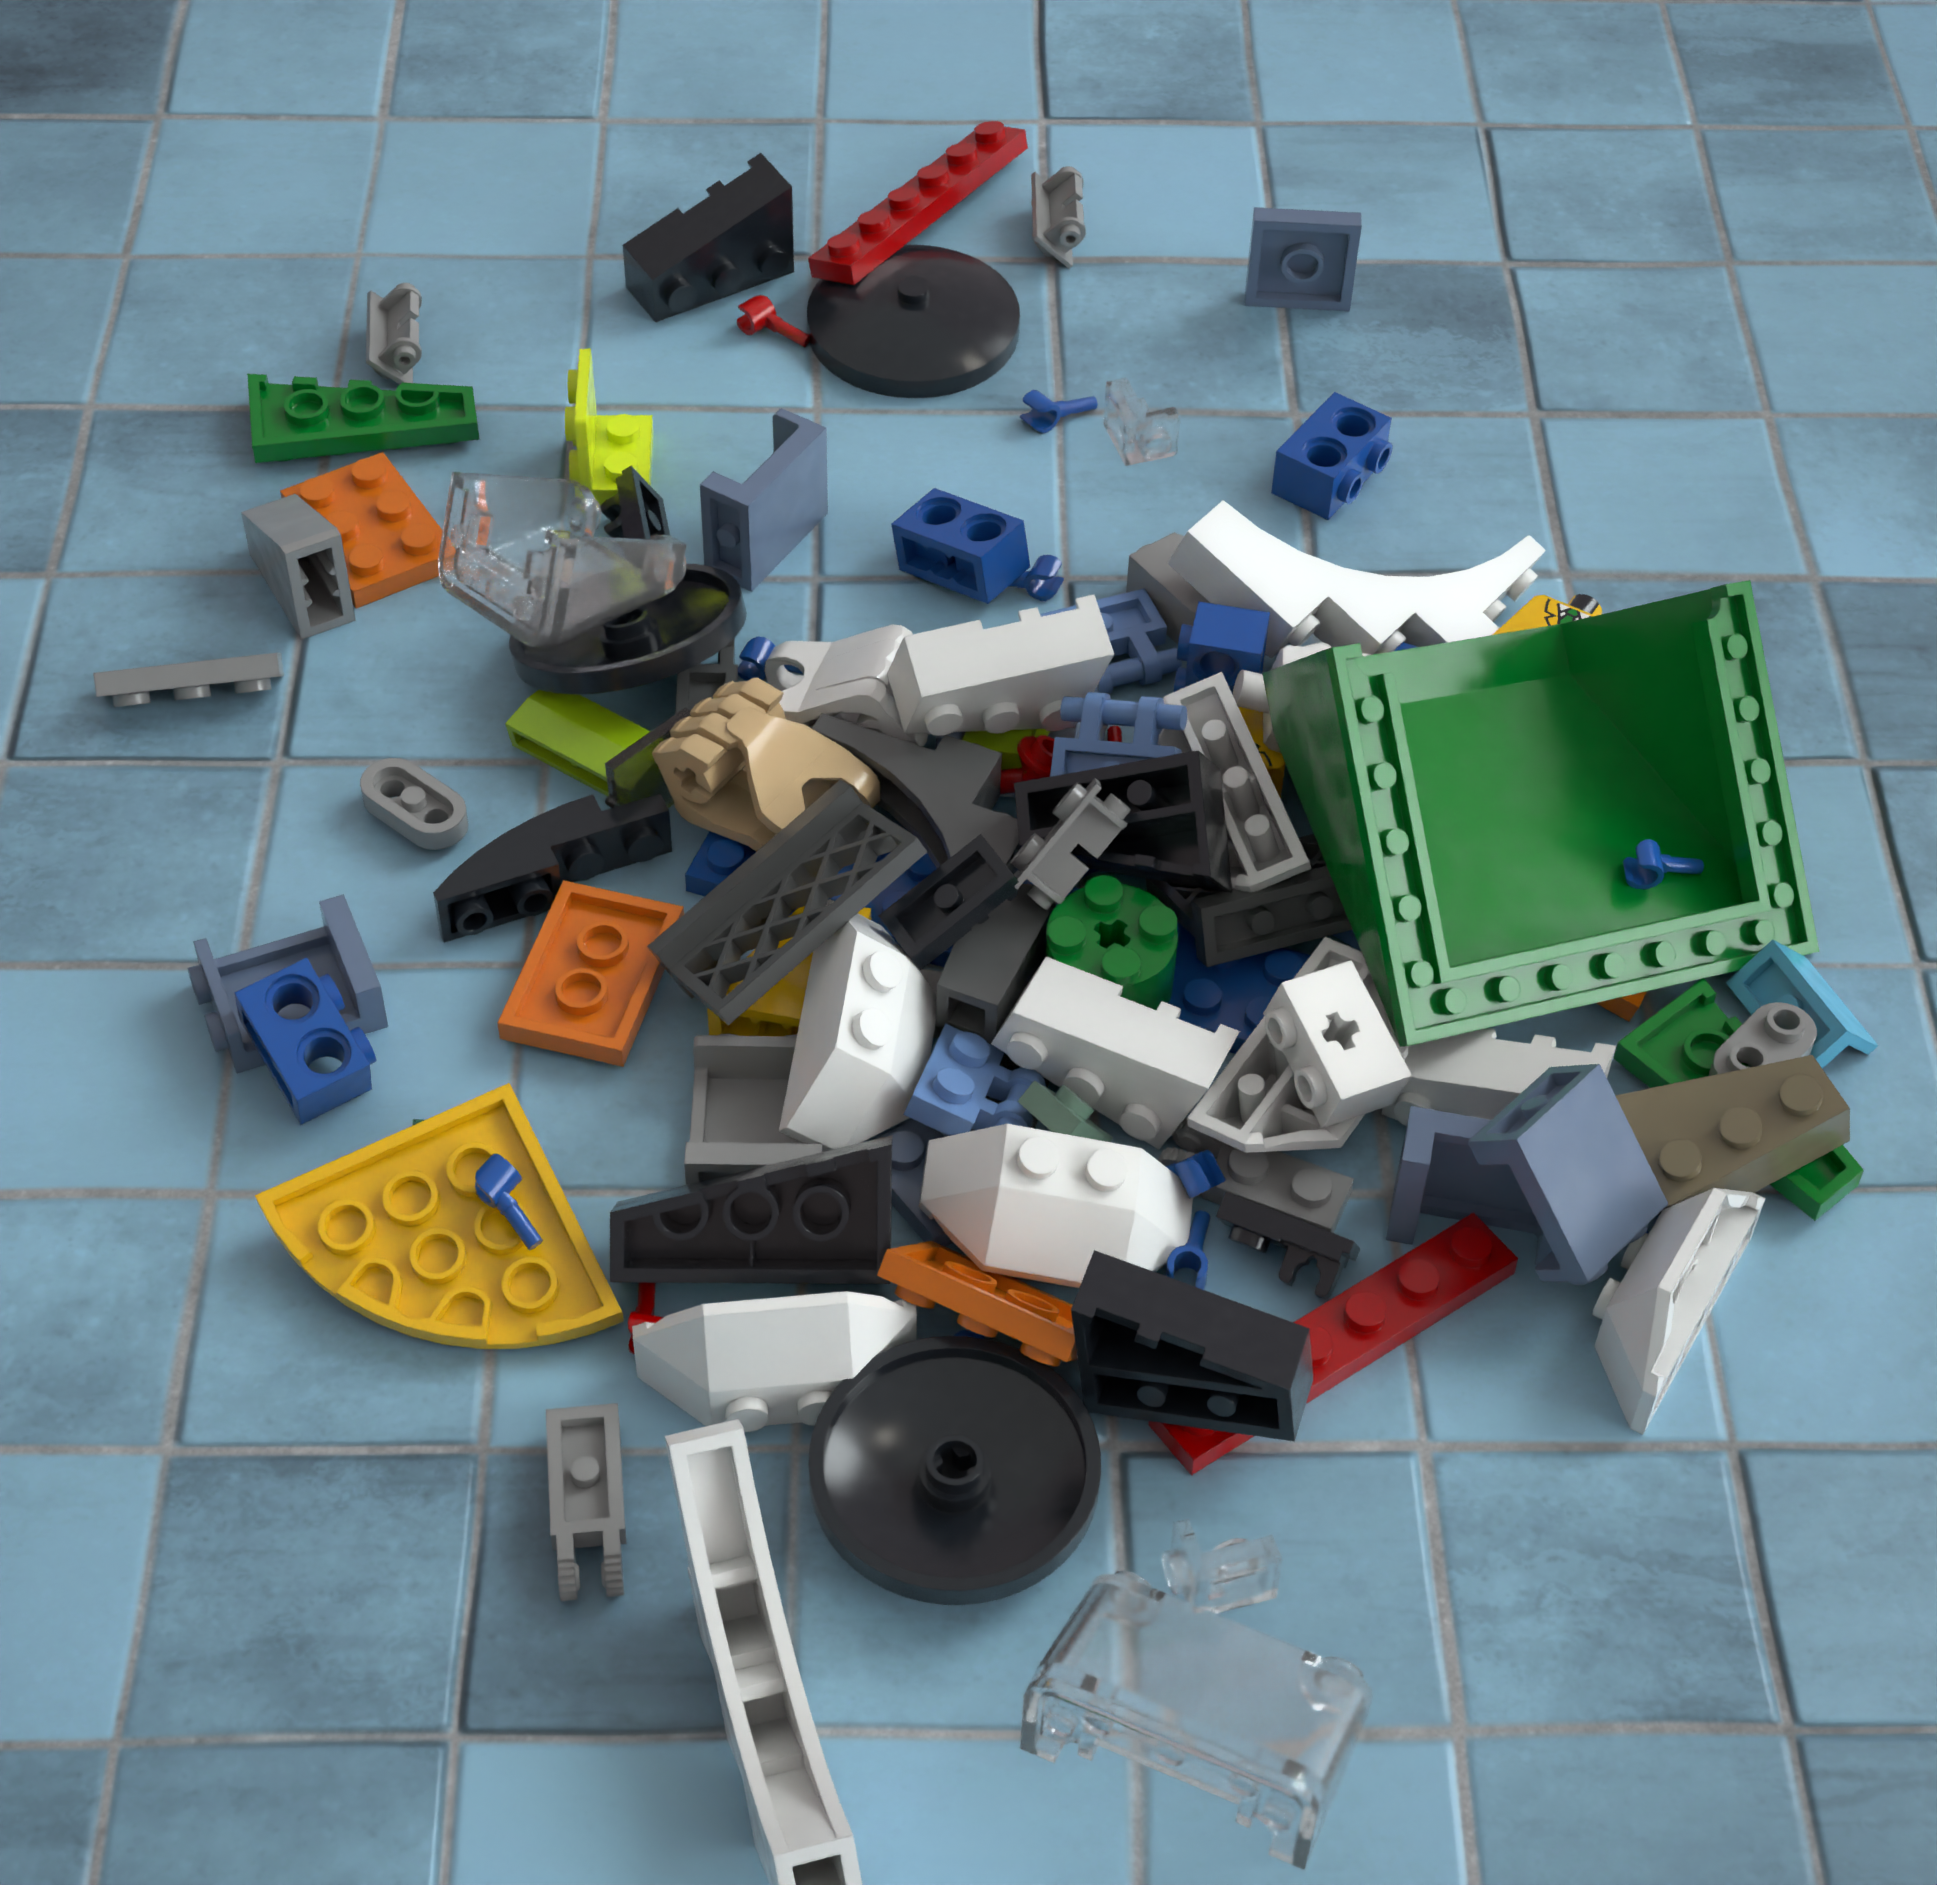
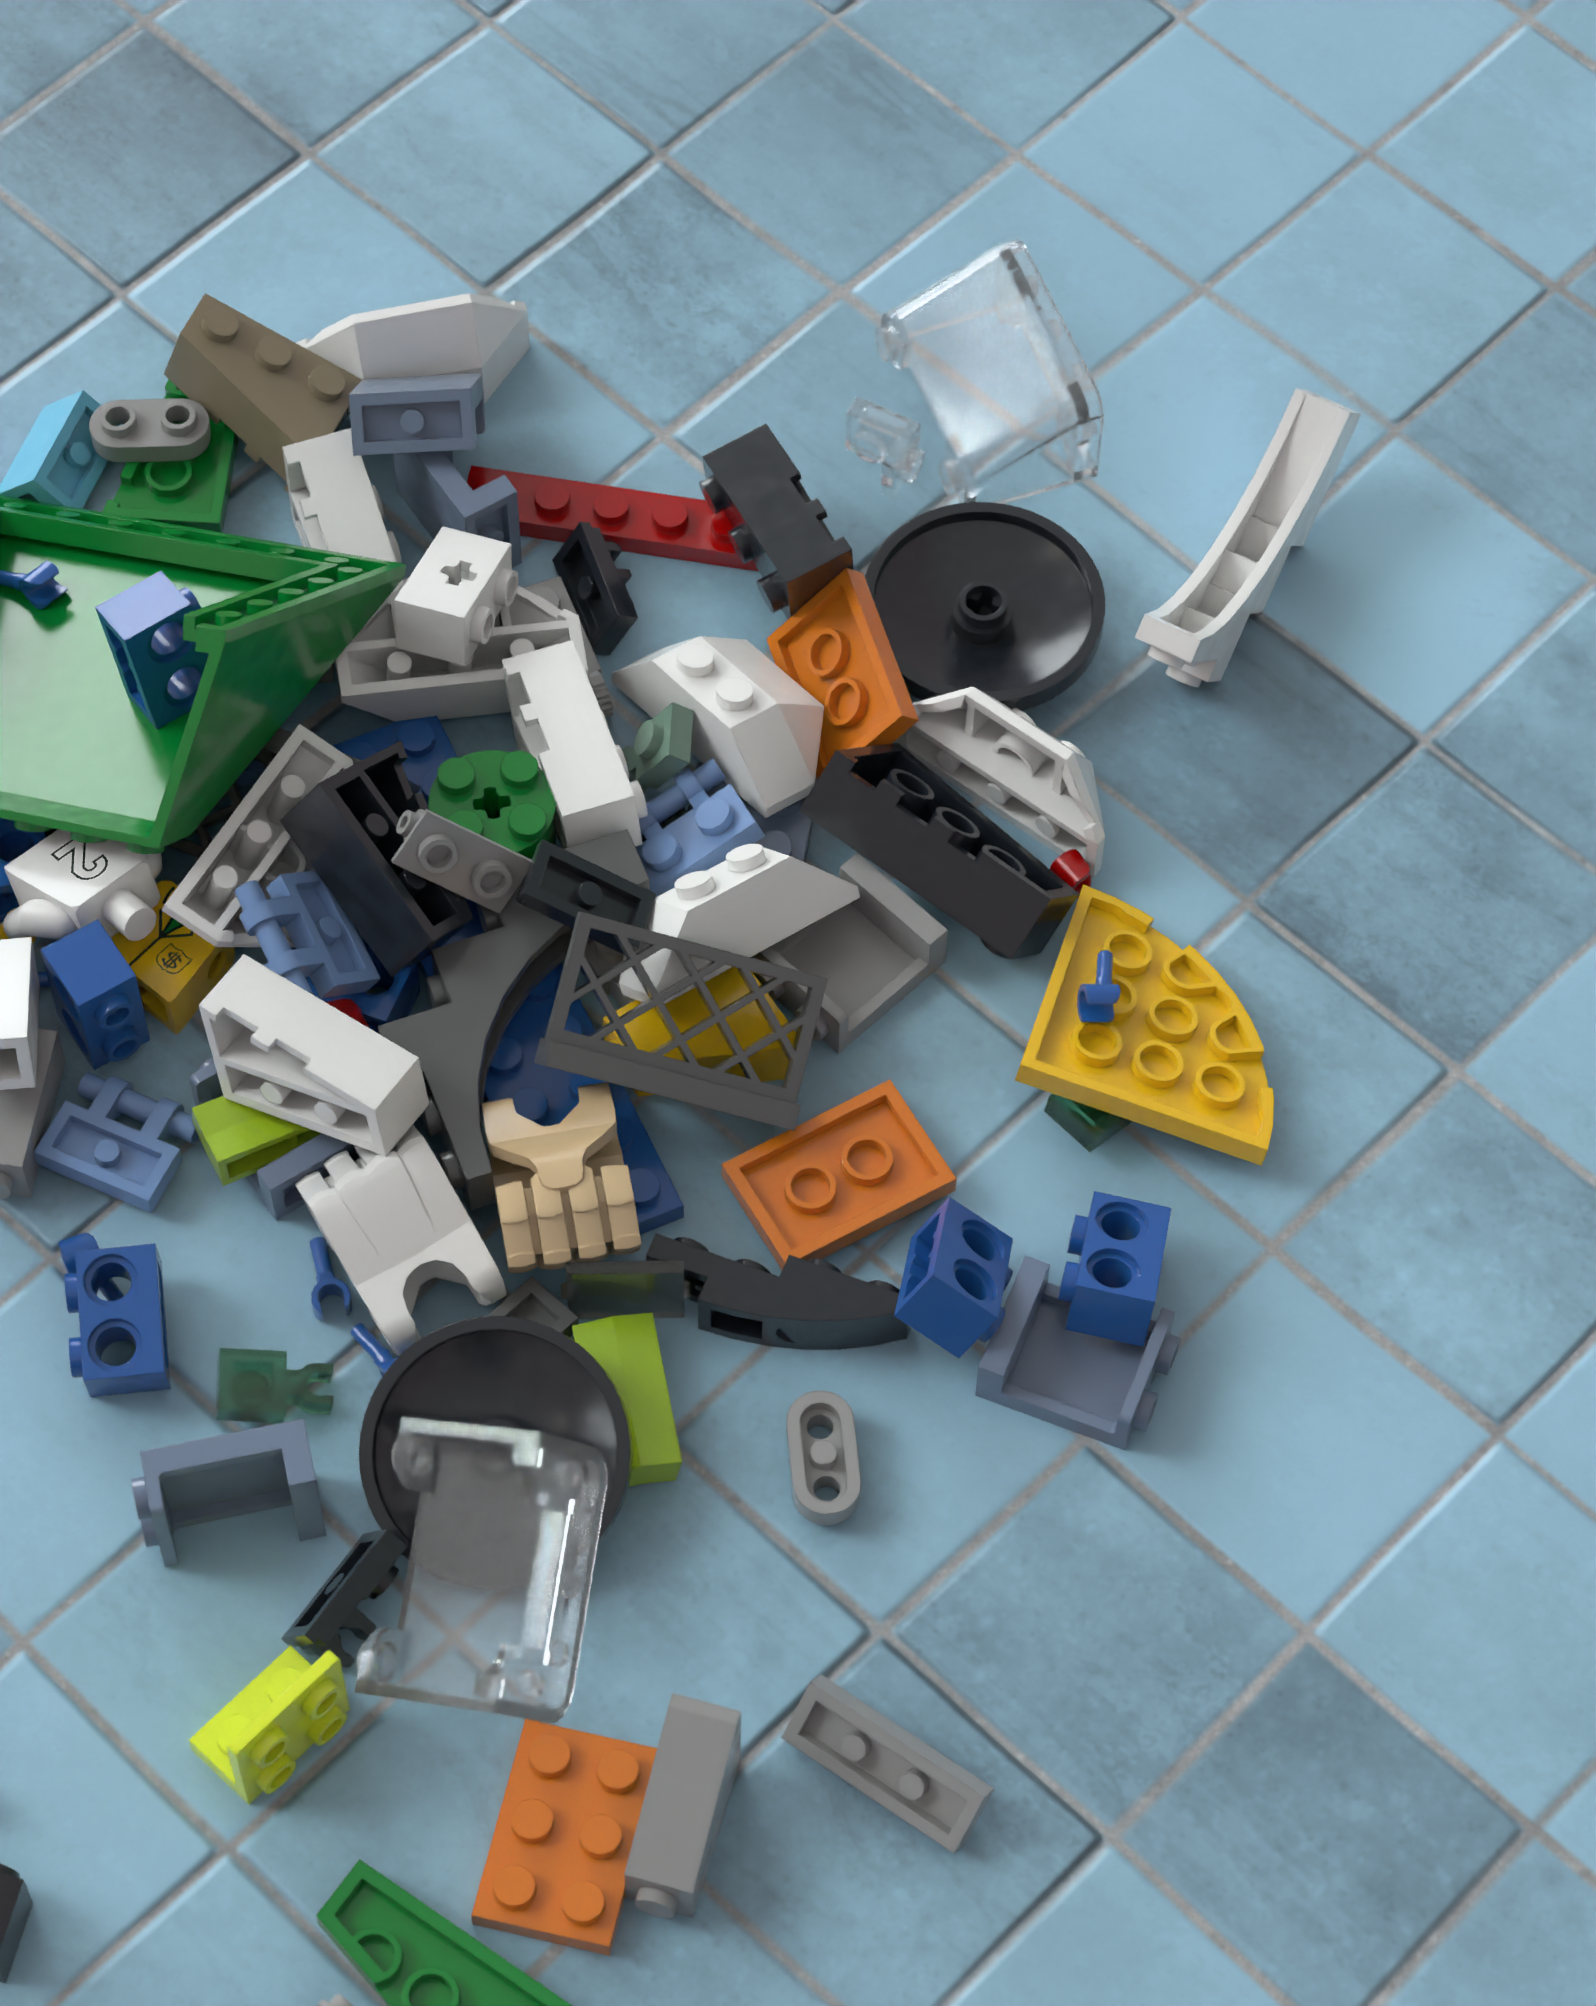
camera: 135 degrees left, 10 degrees up
light grey hinge [546,1403,626,1601] -> none
blue hand [1166,1150,1226,1199] -> none
blue hand [1166,1210,1211,1290] -> none
none -> blue brick [95,571,209,730]
none -> clear green plate [216,1348,334,1423]
none -> blue brick [894,1196,1013,1358]

